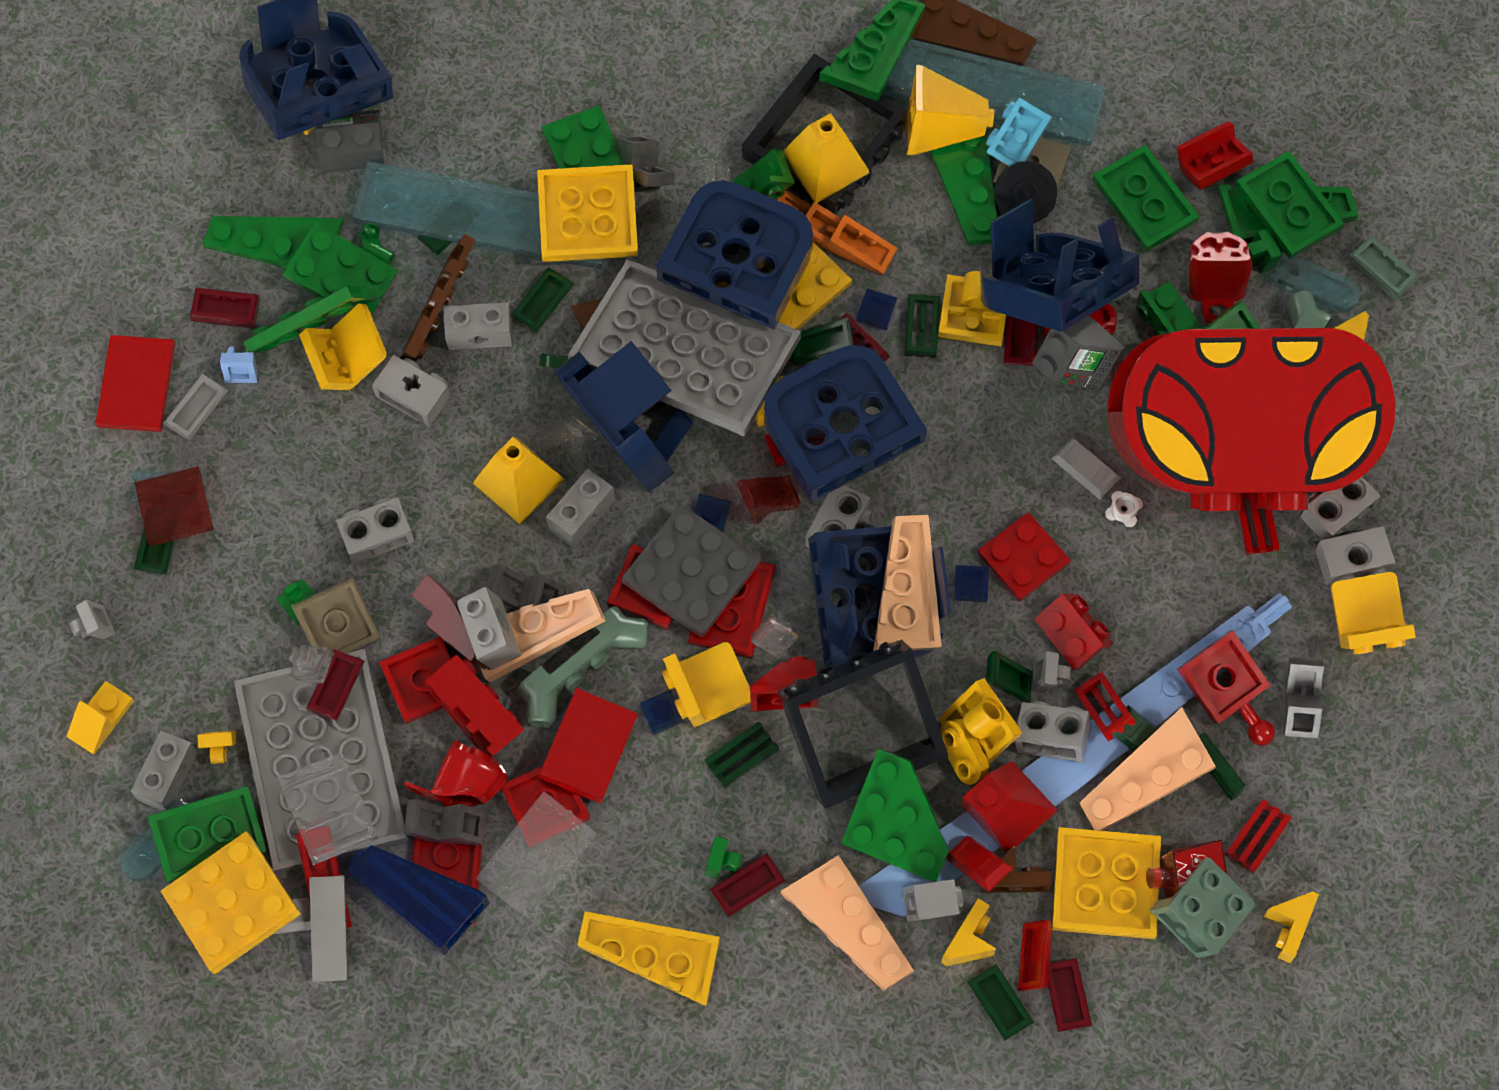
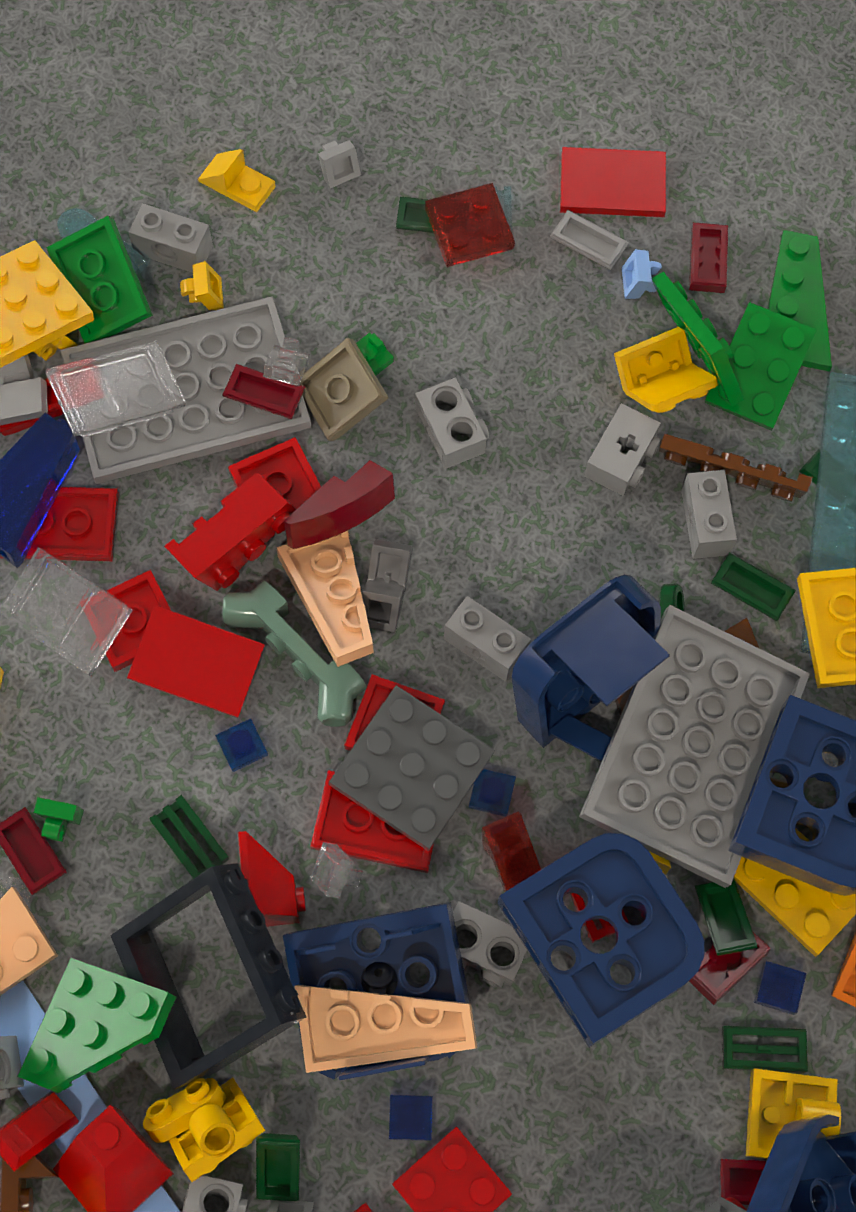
camera: 85 degrees right, 0 degrees up
green arm [359,222,395,265] -> none
red piece [403,740,507,807] -> none
flat silver slope [404,799,486,846] -> none
light grey brick [456,587,522,670] -> none
yellow slope [473,437,565,525] -> none
yellow bracket [661,642,750,728] -> none

